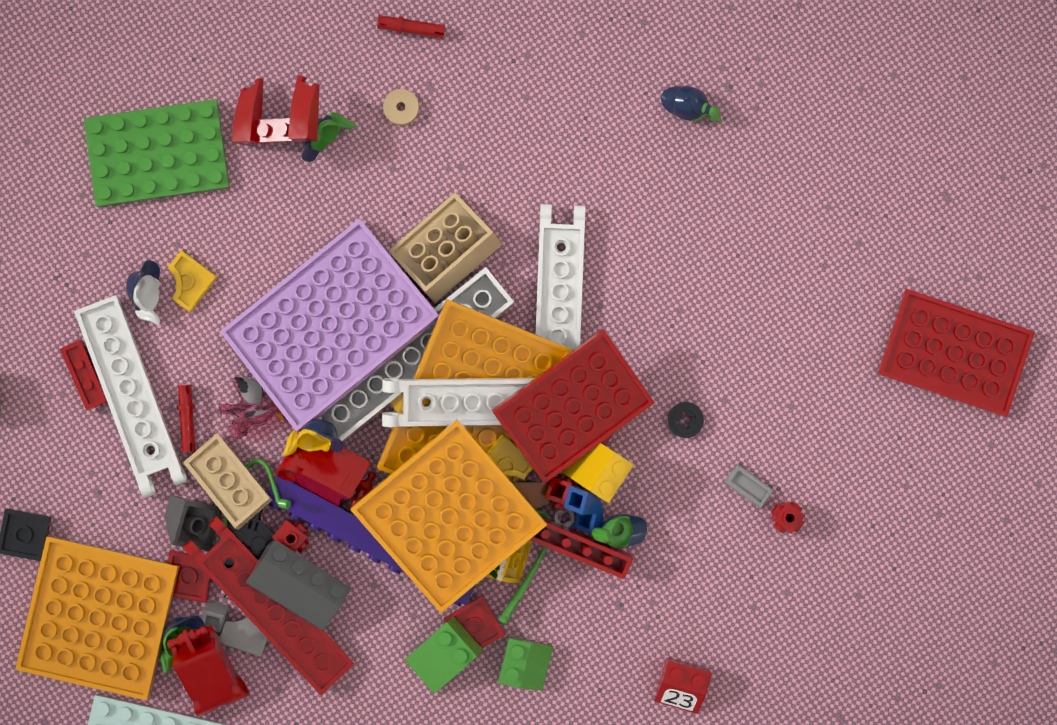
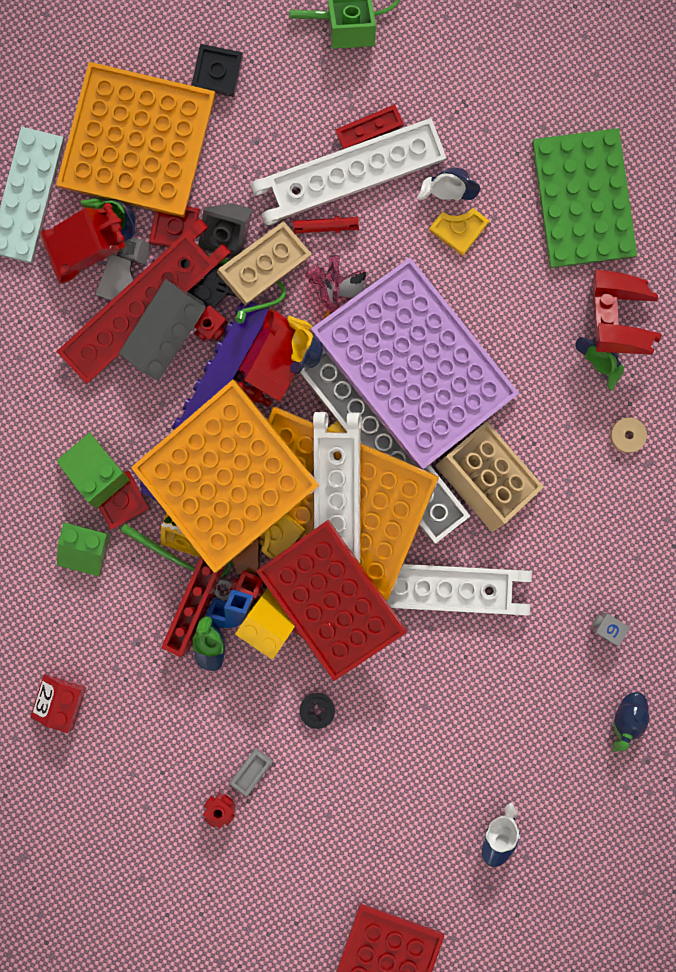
camera: 90 degrees right, 0 degrees up
none -> white hair [482,803,520,867]
none -> light grey brick [592,613,630,647]

